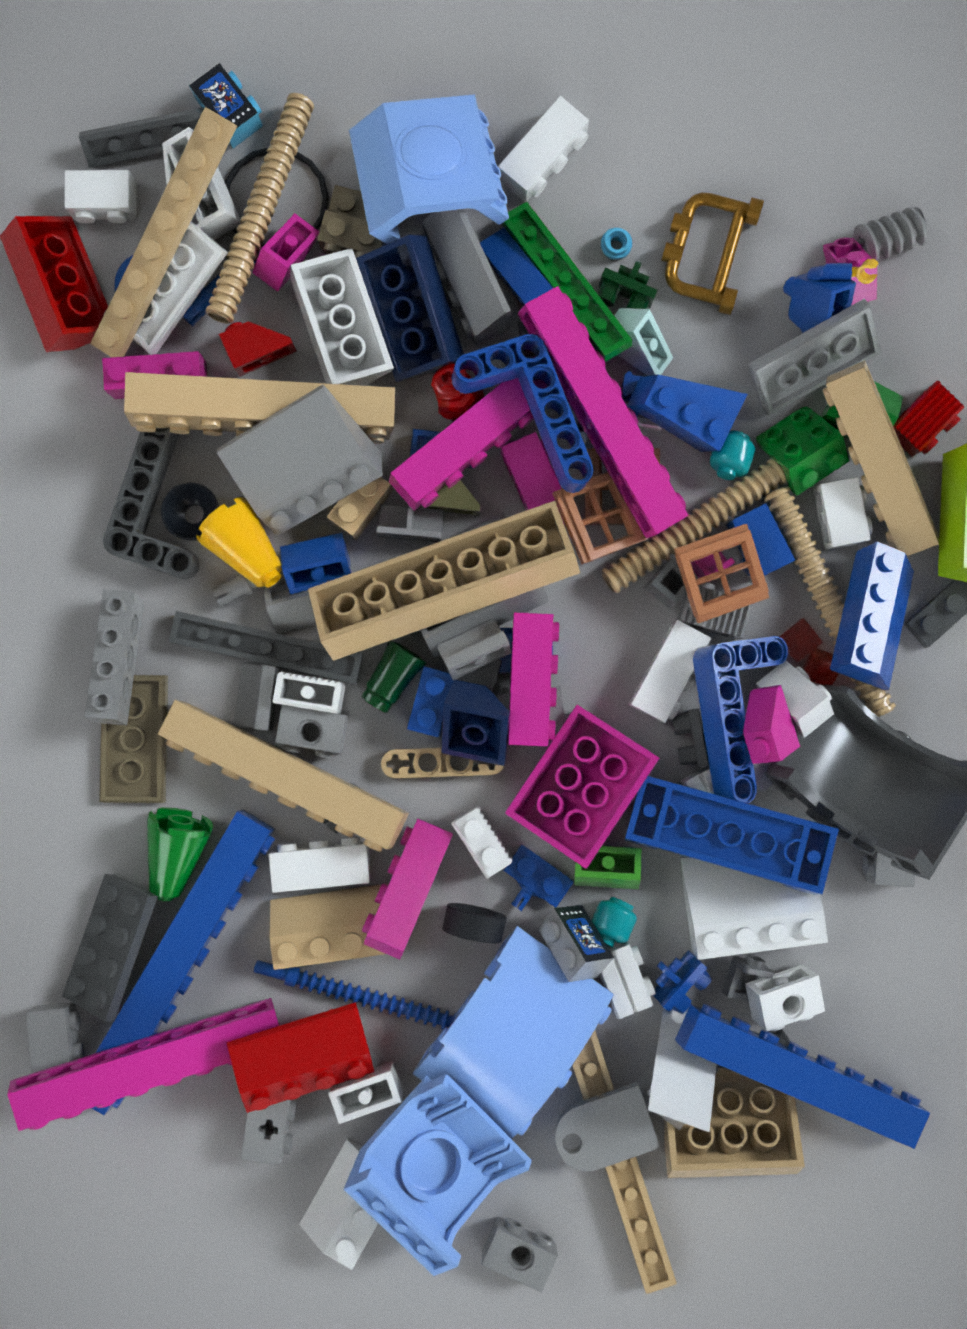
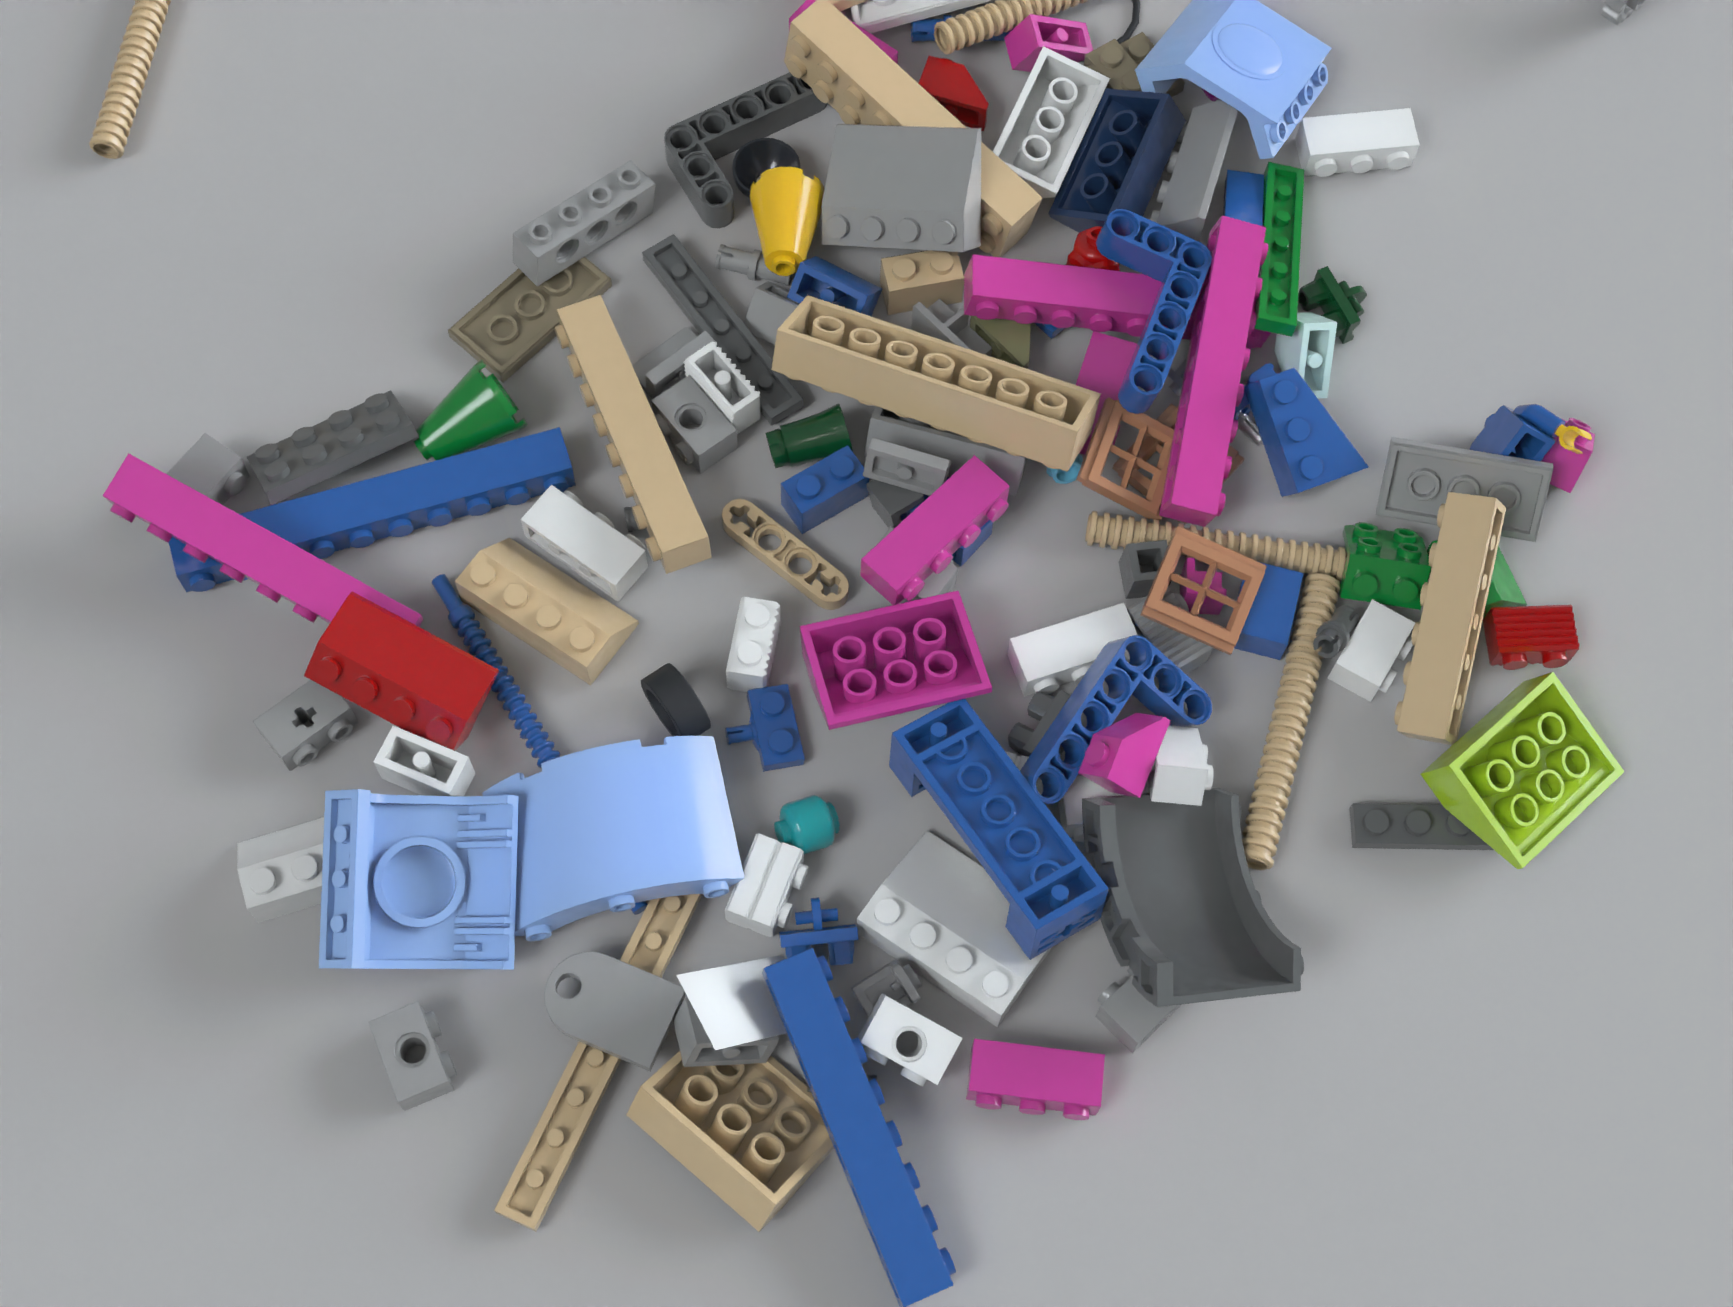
camera: 40 degrees right, 20 degrees down
dark pink brick [361,818,453,960] -> none
dark blue slope [441,680,510,766] -> none
brick [538,905,614,982] -> none
bright green brick [574,846,642,890] -> none
medium azure plate [601,228,632,260] -> none
pearl gold bar [661,192,764,315] -> none
teal head [709,430,756,481] -> none
clear red tile [779,618,823,662] -> none
clear red plate [802,647,839,686] -> none
blue slope [830,542,914,691] -> none
light grey piece [854,207,927,261] -> none
none -> dark pink brick [966,1039,1105,1120]
none -> dark grey pin [1313,605,1359,658]

